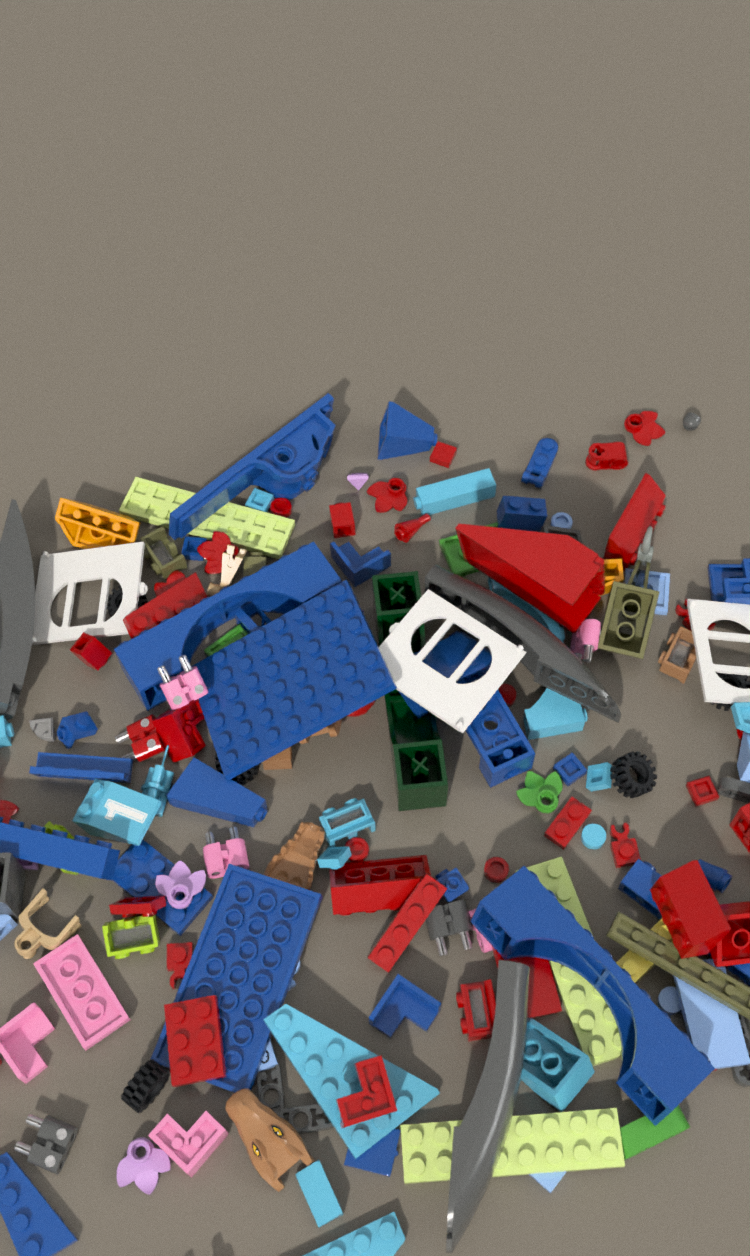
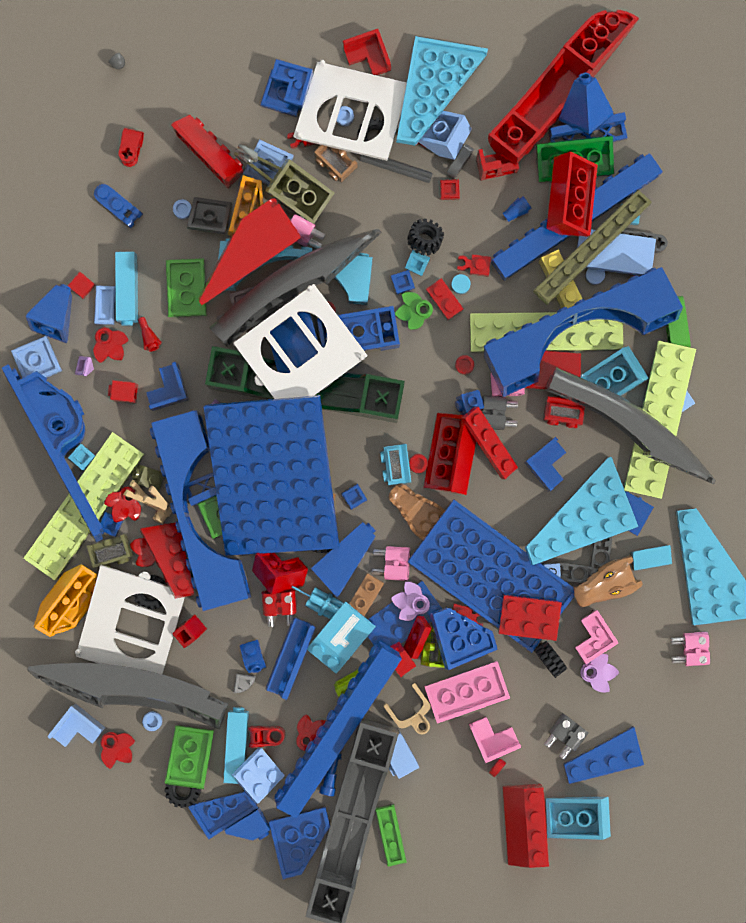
camera: 75 degrees left, 25 degrees up
bright pink piece [157,655,209,710] -> none
red tile [270,498,292,518] -> none
medium azure plate [317,846,352,870] -> none
red panel [336,1055,397,1129] -> none
blue brick [497,496,547,532] -> none
red plate [624,411,665,446] -> none
red slope [650,860,731,959] -> none
none -> light blue tile [11,336,62,378]
none -> light blue tile [94,286,116,325]
none -> light blue tile [336,106,354,126]
none -> blue tile [341,484,367,510]
none -> medium nougat brick [349,573,384,616]
none -> dark grey axle [360,154,432,183]
none -> red brick [390,642,416,677]
none -> blue plate [430,607,498,670]

